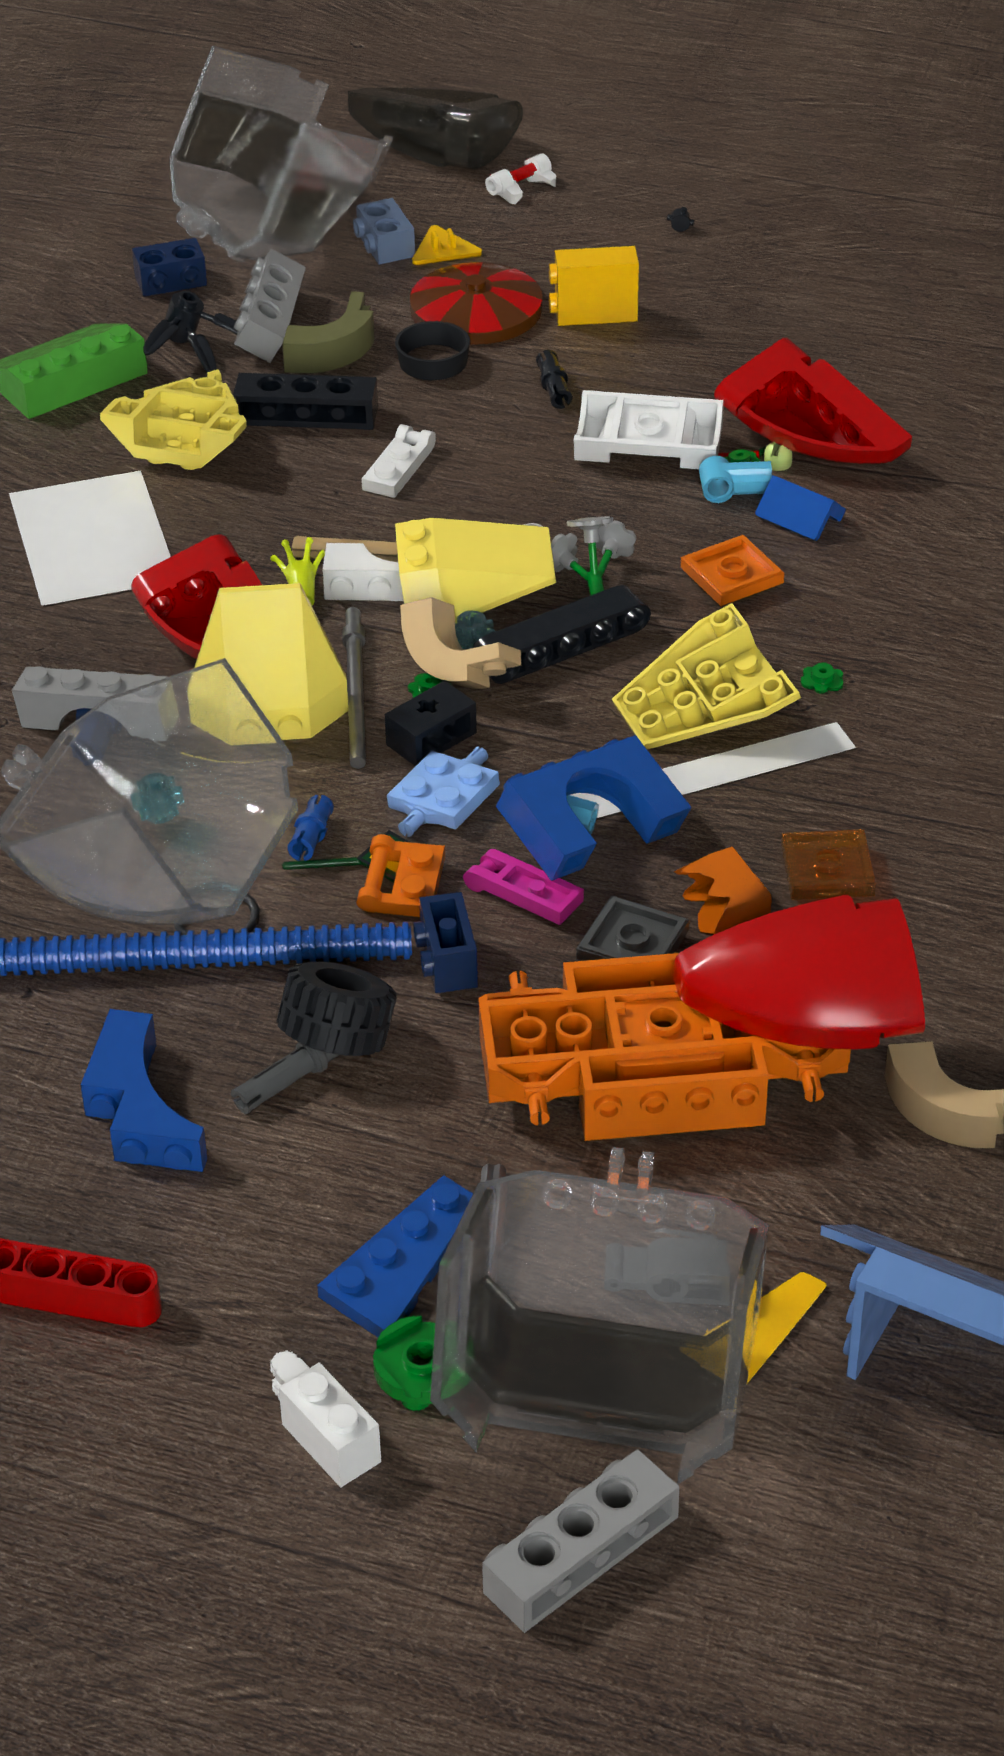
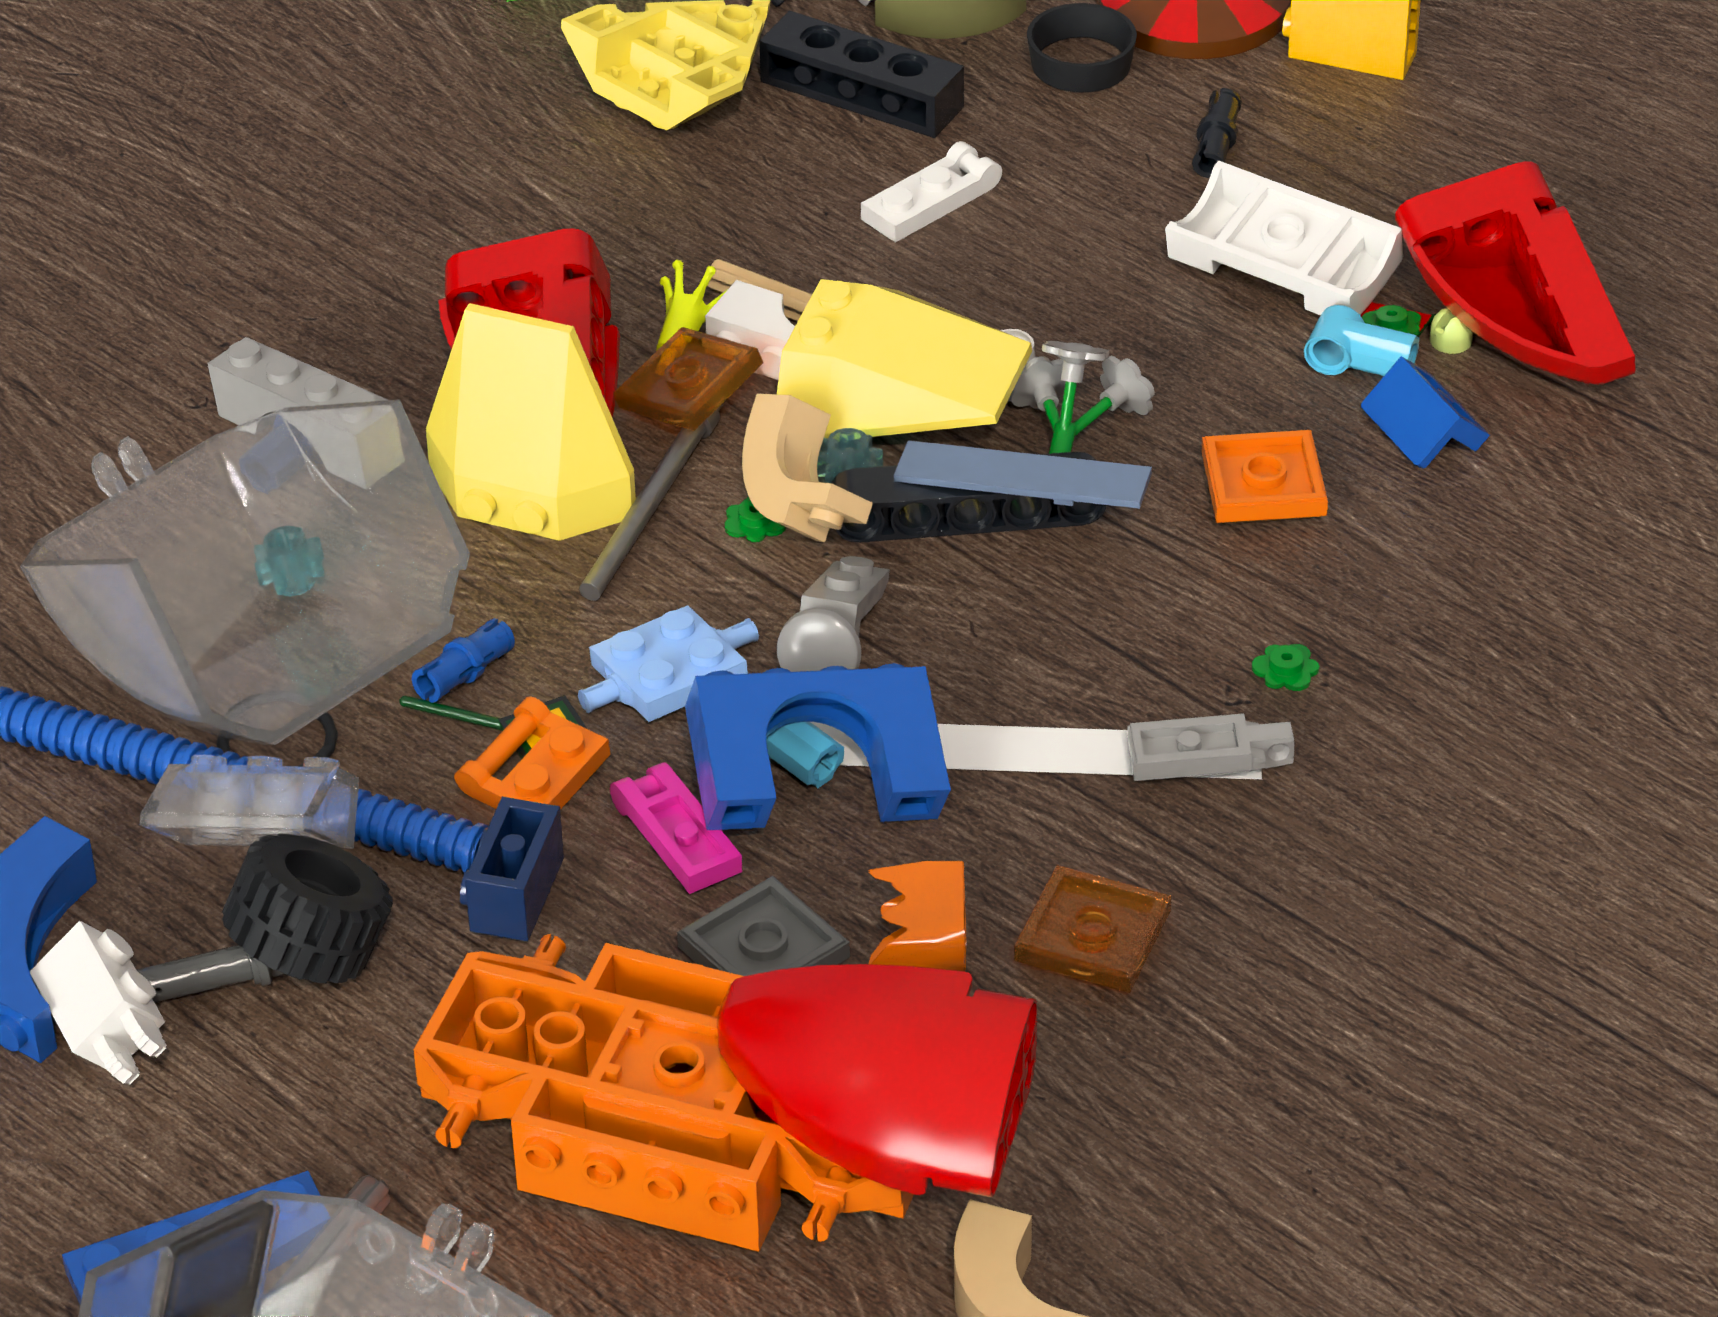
camera: 25 degrees right, 0 degrees up
white sticker [9,471,171,606] -> none
black brick [384,680,477,766] -> none
light yellow wedge [612,603,801,750] -> none
none -> white hinge [30,921,167,1085]
none -> clear slope [139,755,359,849]
none -> clear orange plate [613,327,764,431]
none -> light grey piece [777,556,890,672]
none -> sand blue piece [894,440,1152,509]
none -> light grey hinge [1127,713,1294,781]

